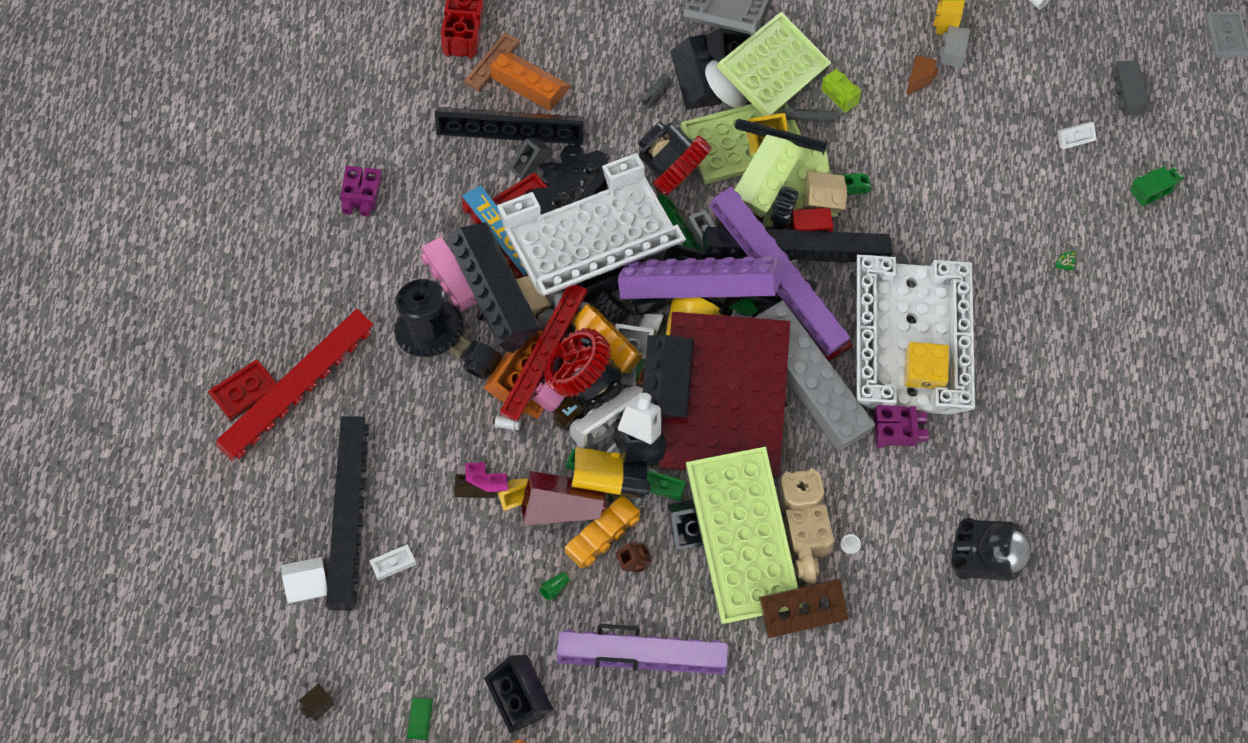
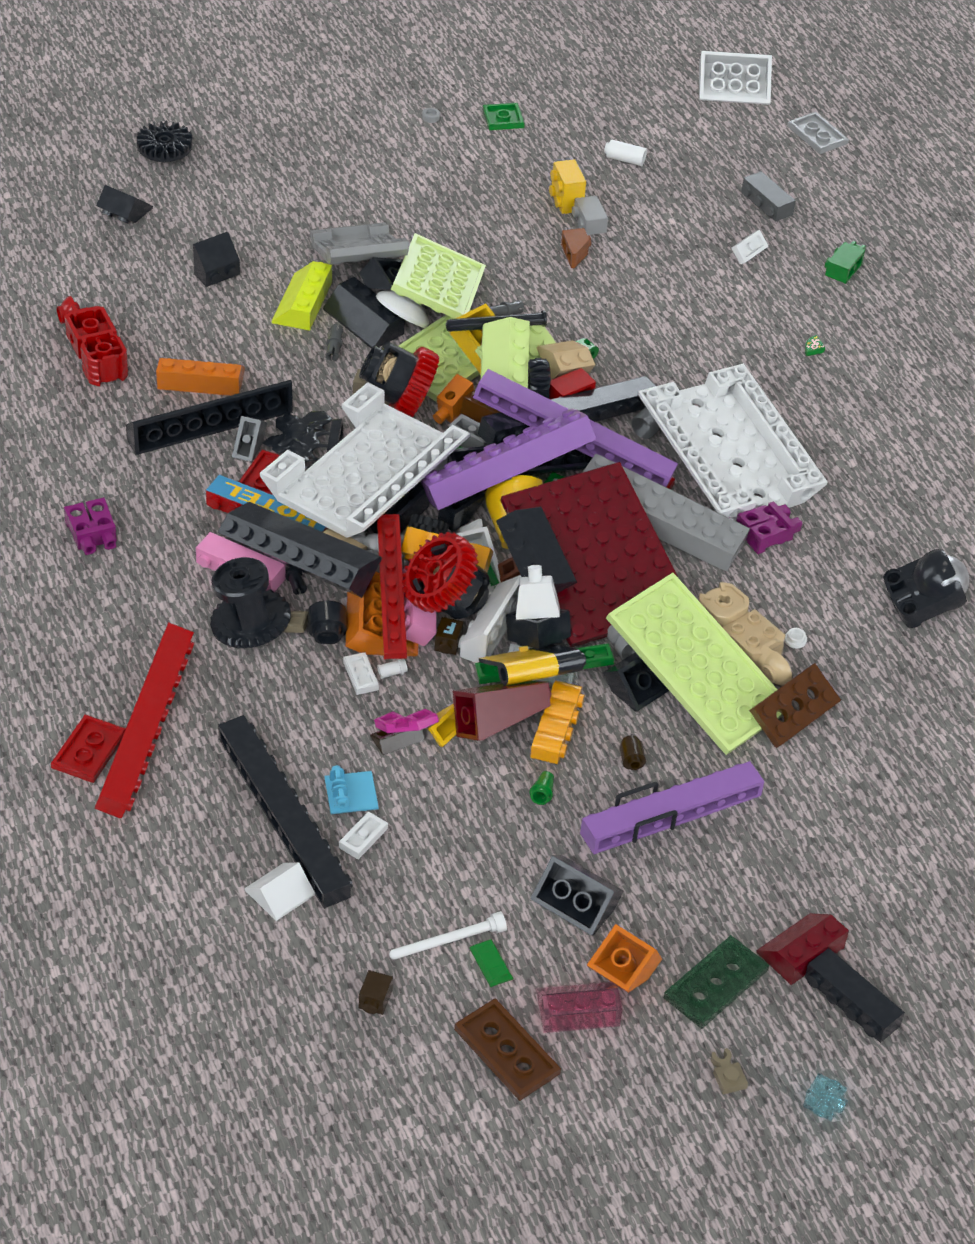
camera: 30 degrees left, 15 degrees down
nougat tile [464,32,520,92] -> none
copper brick [615,542,652,573] -> none
lime brick [821,68,861,113] -> none
yellow brick [904,342,949,389] -> none
none -> neon yellow slope [272,261,332,331]
none -> medium azure hinge [324,765,379,814]
none -> white plate [343,652,379,695]
none -> white piece [389,911,507,959]
none -> orange torso [433,374,474,424]
none -> dark brown brick [619,735,646,770]

